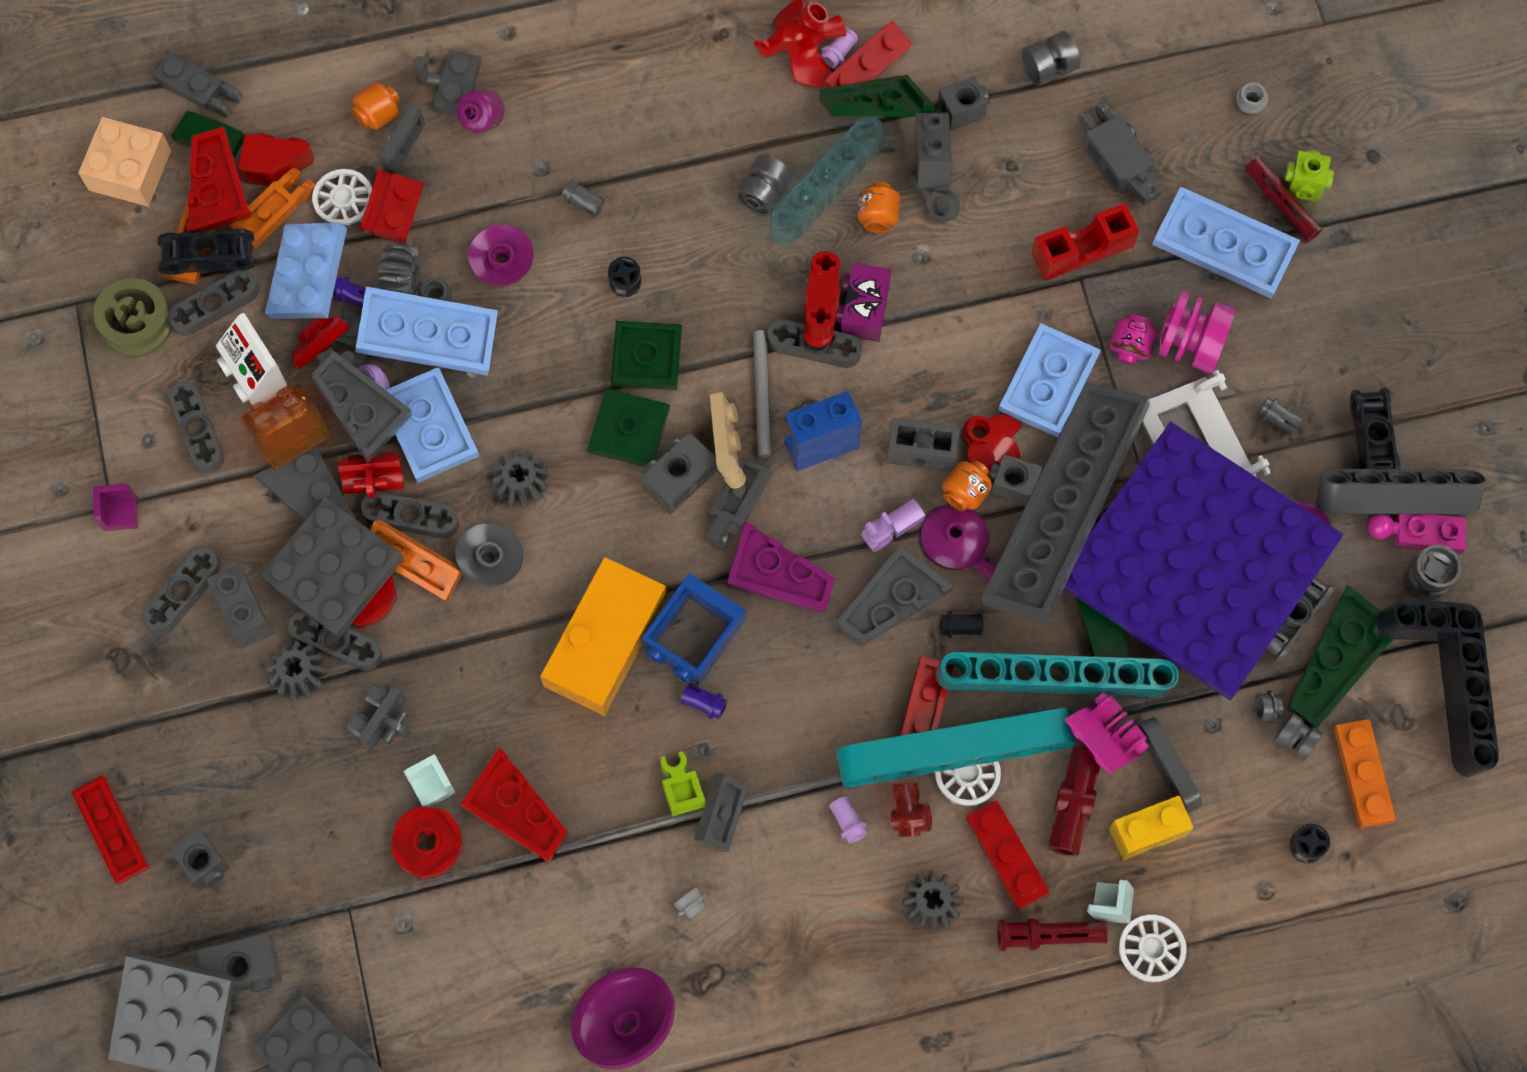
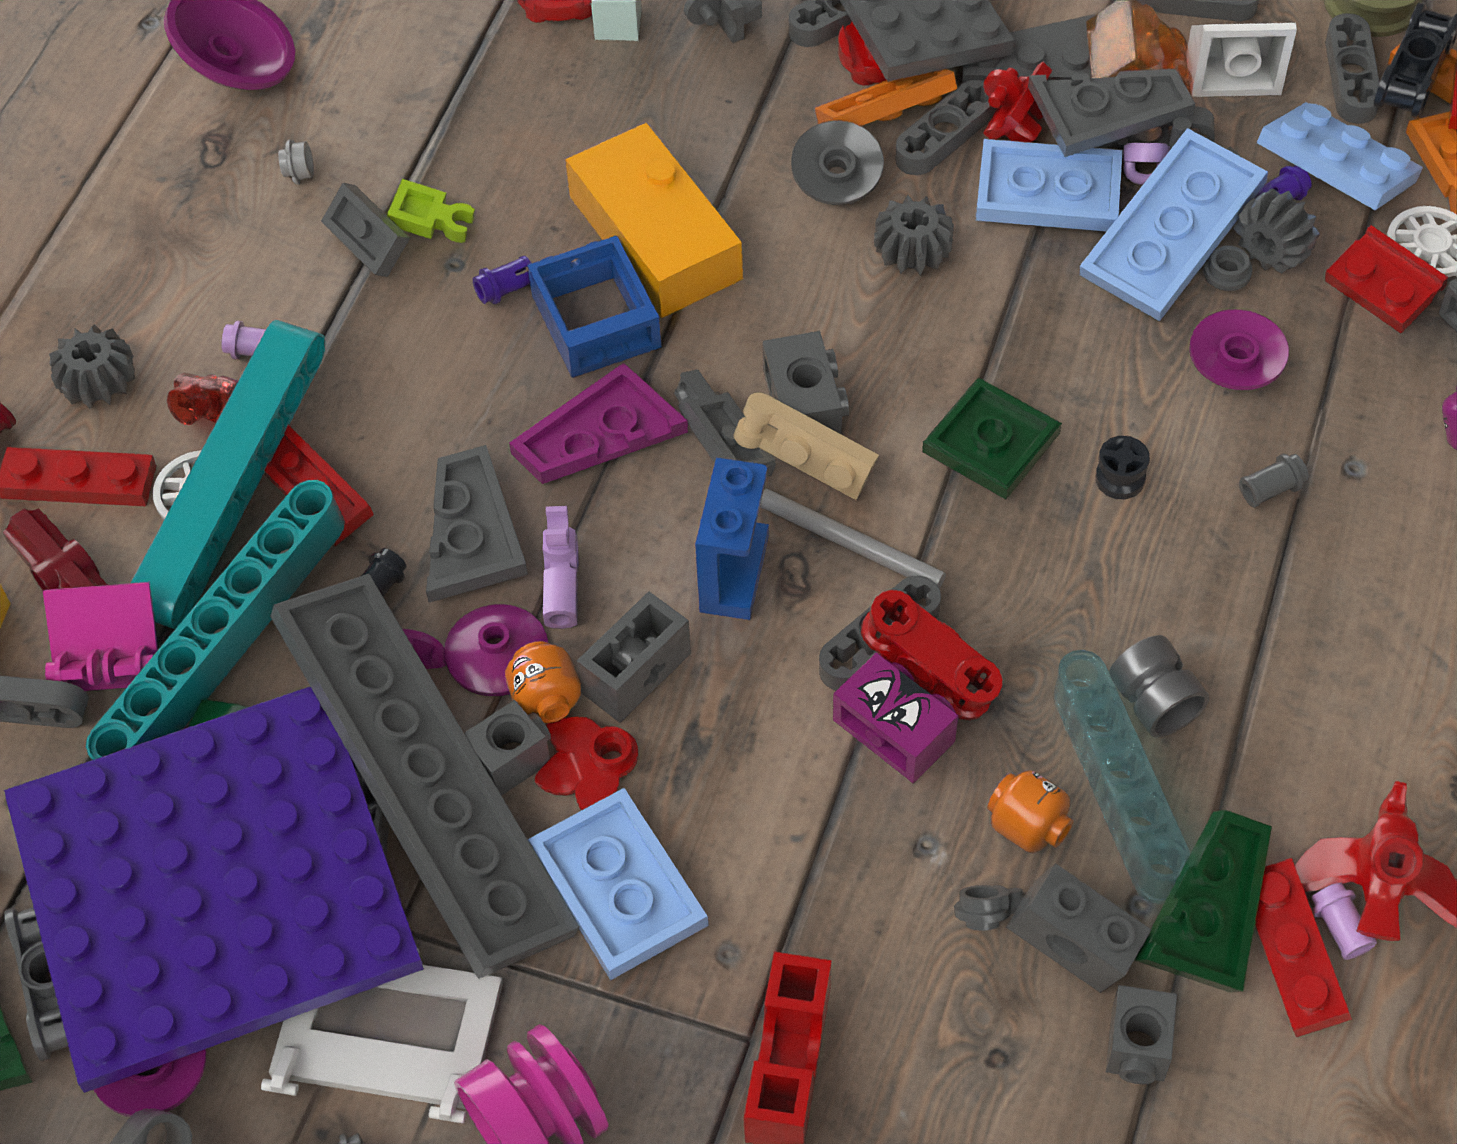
camera: 125 degrees right, 15 degrees down
red plate [291,315,351,369] -> none
red wing [460,747,568,863] -> none
dark green plate [588,389,670,467] -> none
dark pink head [1109,314,1157,365] -> none

